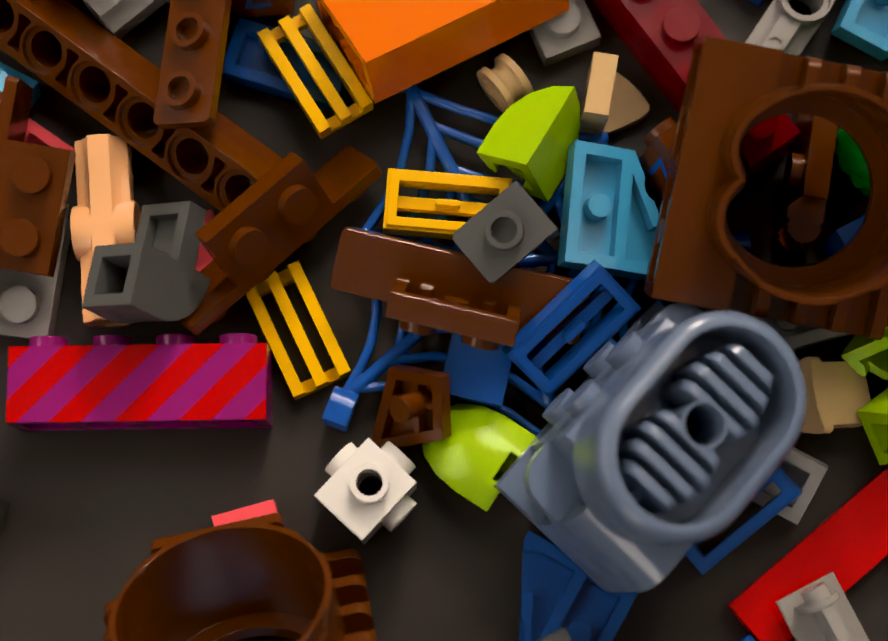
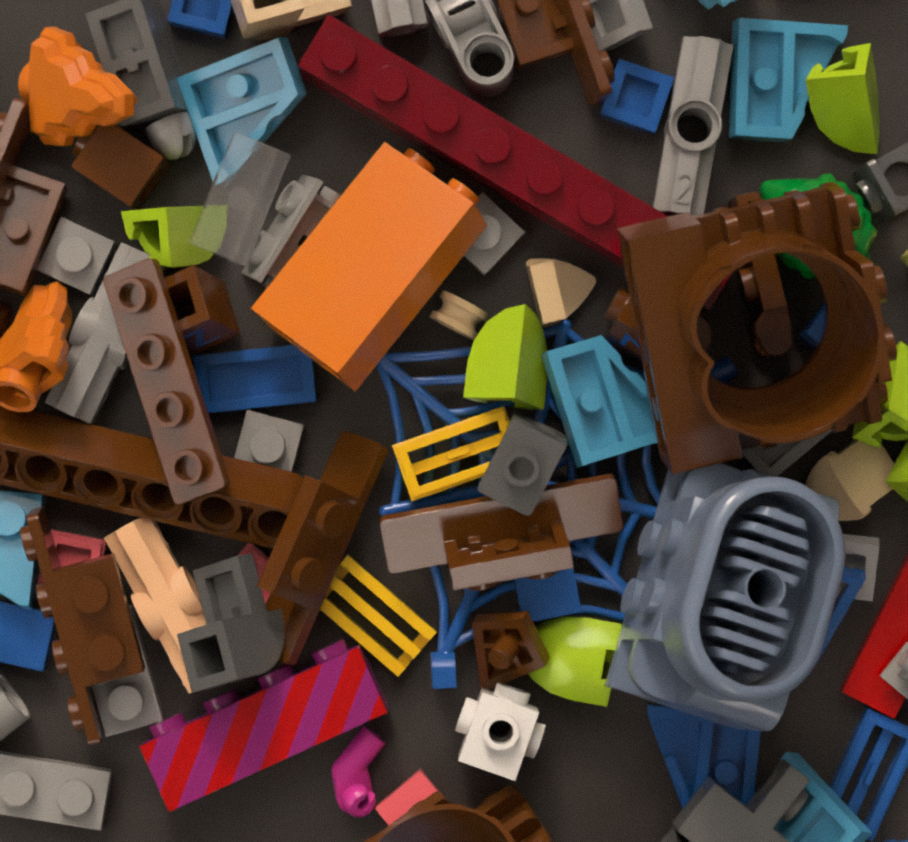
camera: 20 degrees left, 10 degrees up
yellow tile [257,3,374,140] -> none
blue tile [502,259,642,398] -> none
none -> light grey plate [234,410,305,472]
none -> dark pink arm [331,725,387,818]

